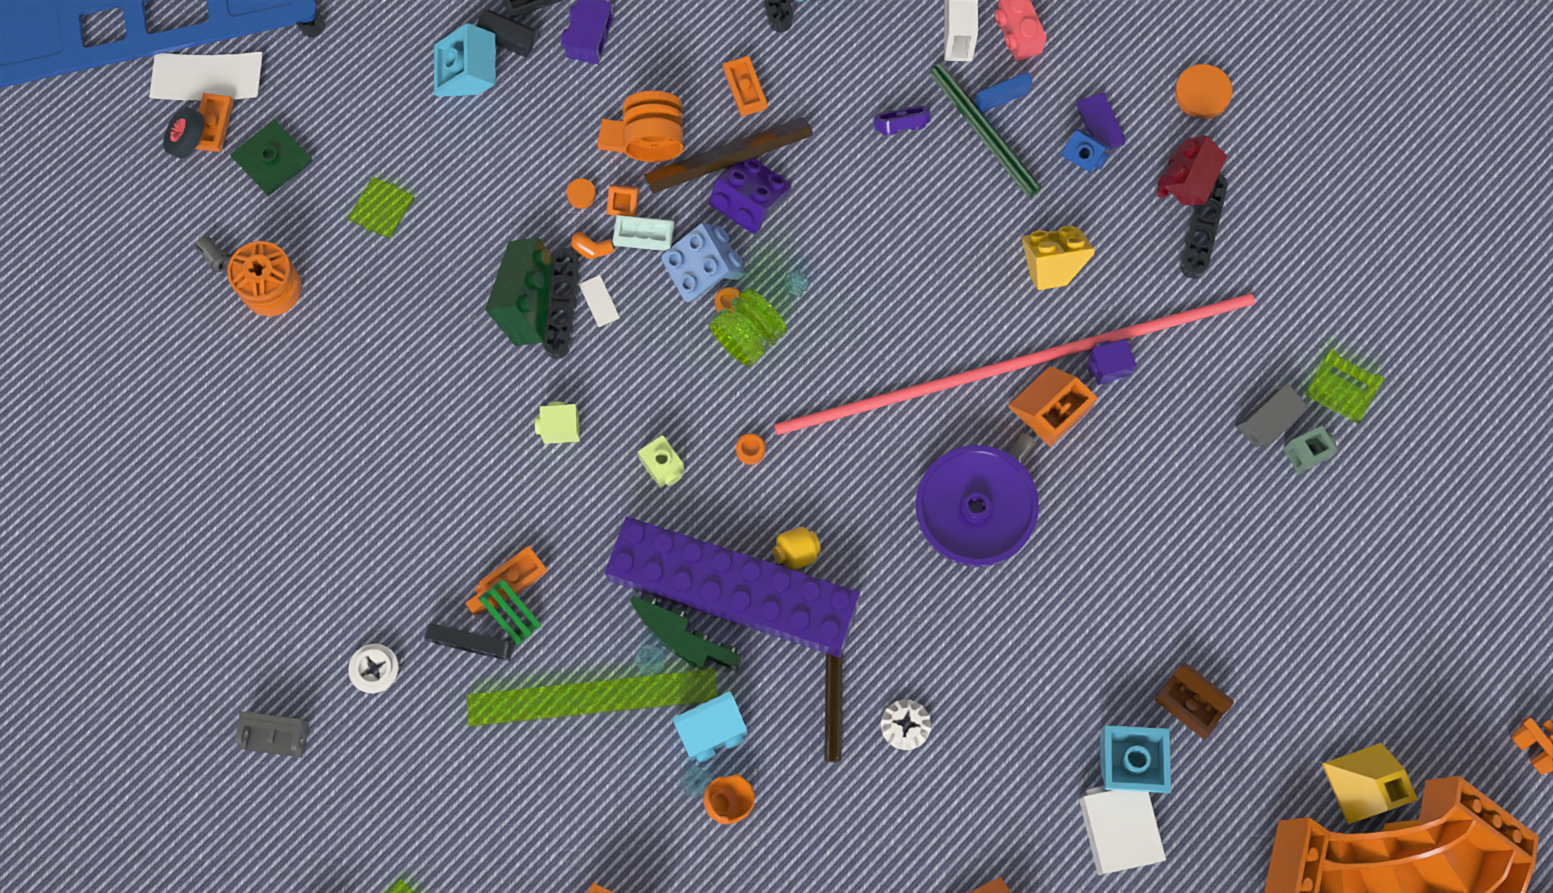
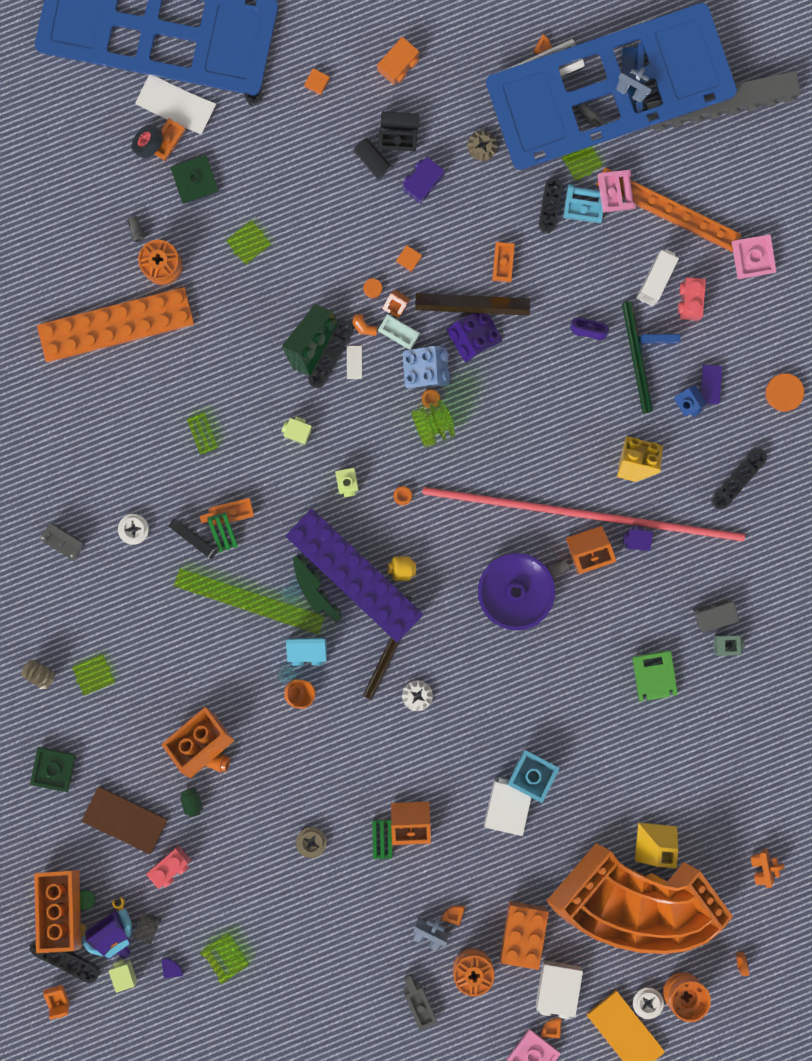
camera: 25 degrees right, 15 degrees up
medium azure slope [434,23,496,97] -> none
orange wheel [623,91,683,162] -> none
clear light blue plate [785,269,808,297] -> none
reddish brown bracket [1154,663,1234,740] -> none
dark red brick [1156,136,1228,206] -> none
clear neon green plate [1304,348,1385,424] -> none
none -> orange plate [37,287,195,363]
none -> clear neon green tile [186,412,218,455]
none -> bright green container [632,650,678,702]

